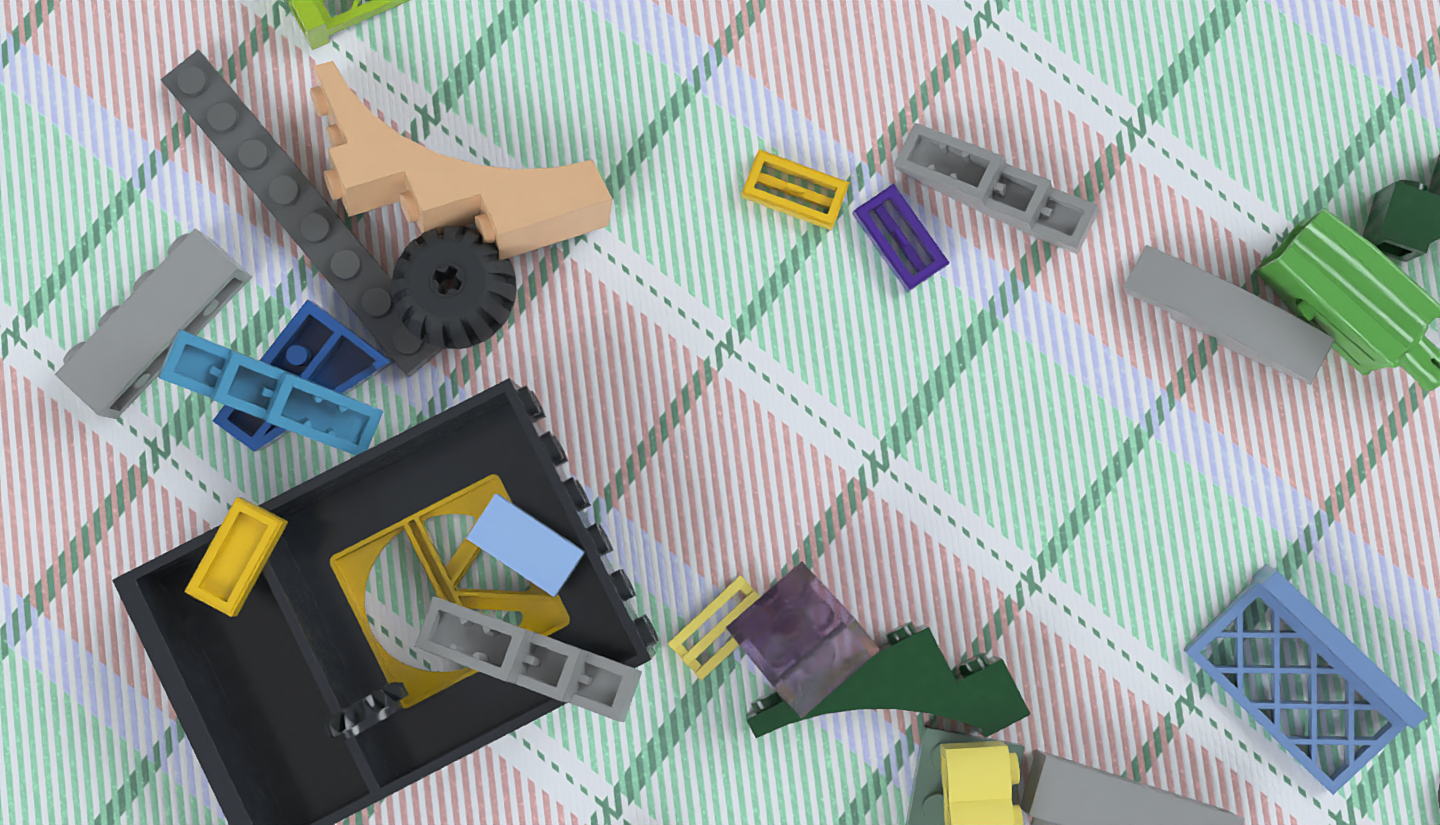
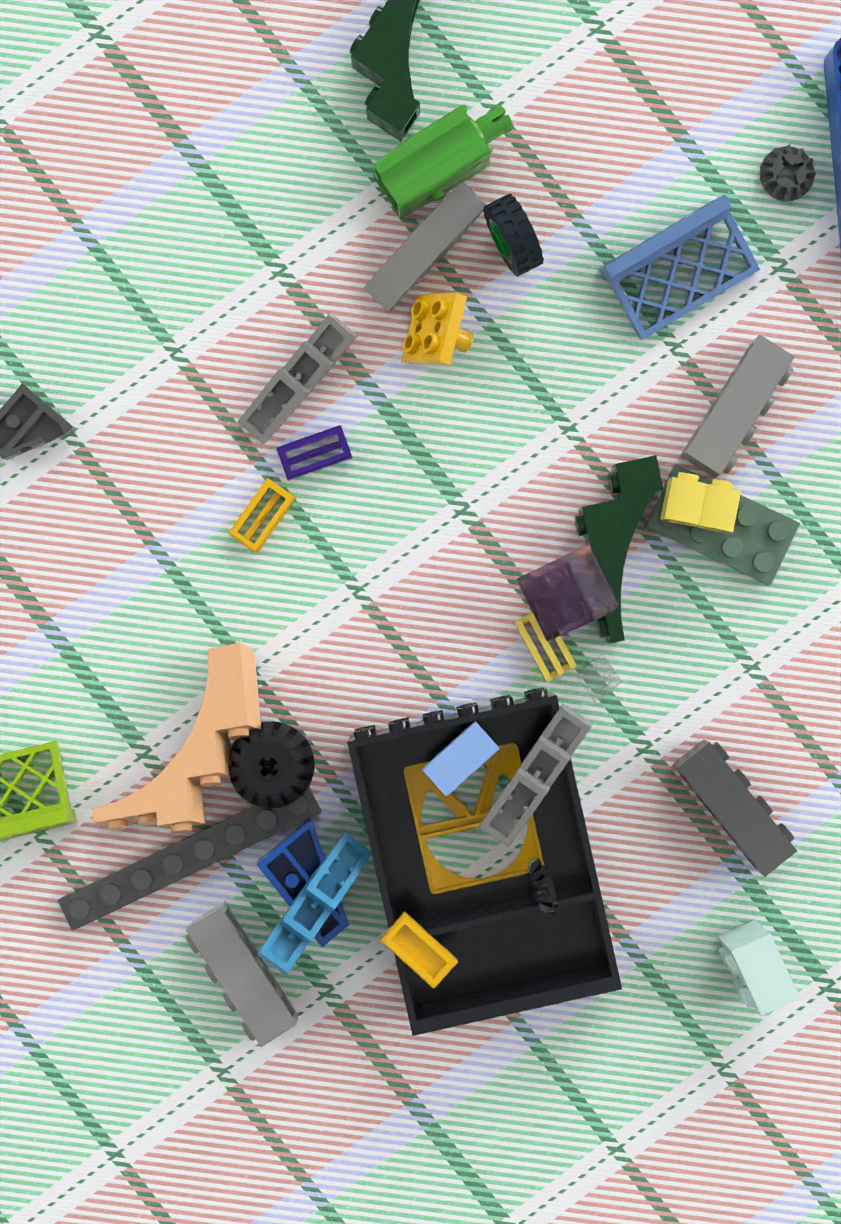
camera: 75 degrees left, 5 degrees up
none -> yellow plate [401,292,473,365]
none -> black wheel [483,193,544,277]
none -> clear tile [574,654,623,702]

